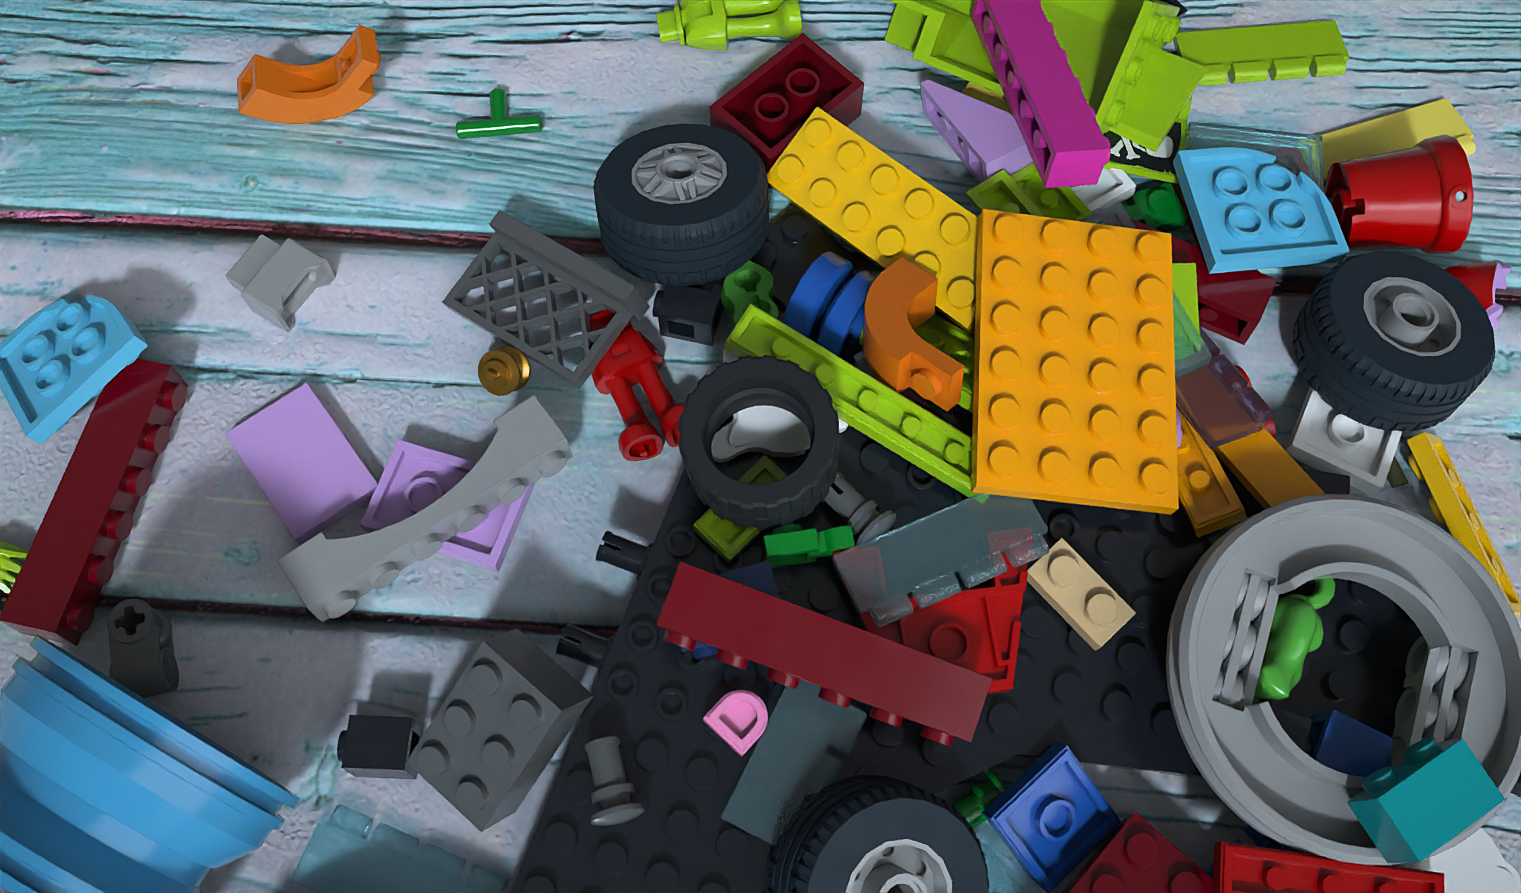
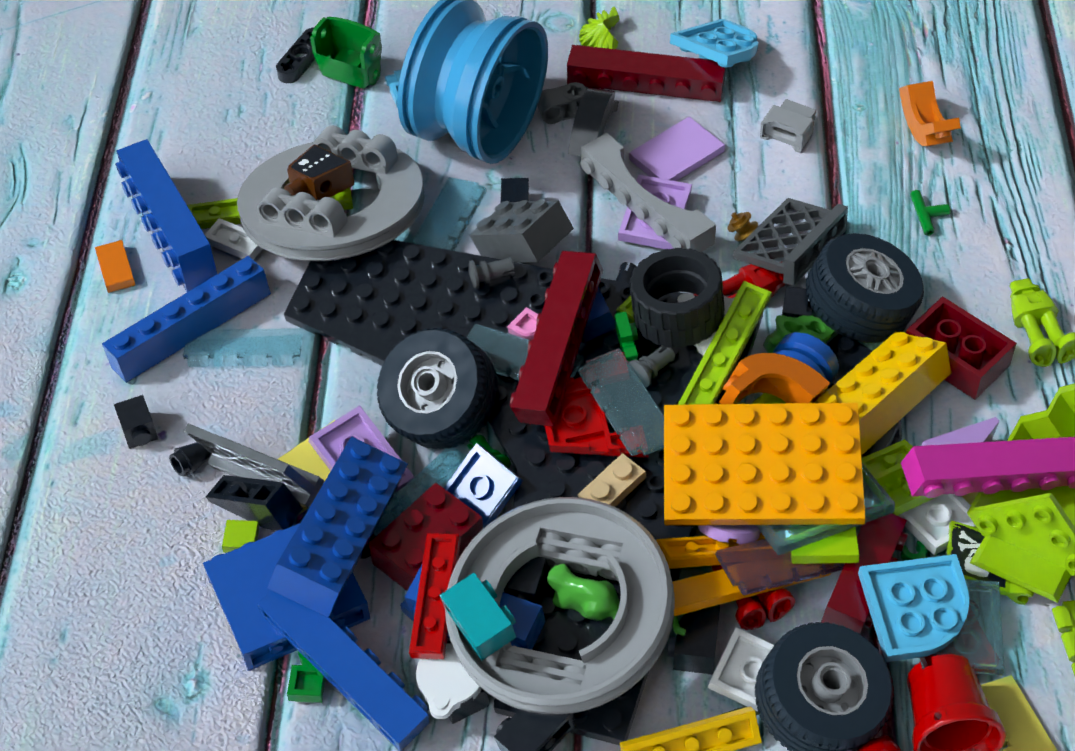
camera: 90 degrees right, 15 degrees down
none -> black arch [568,87,619,157]

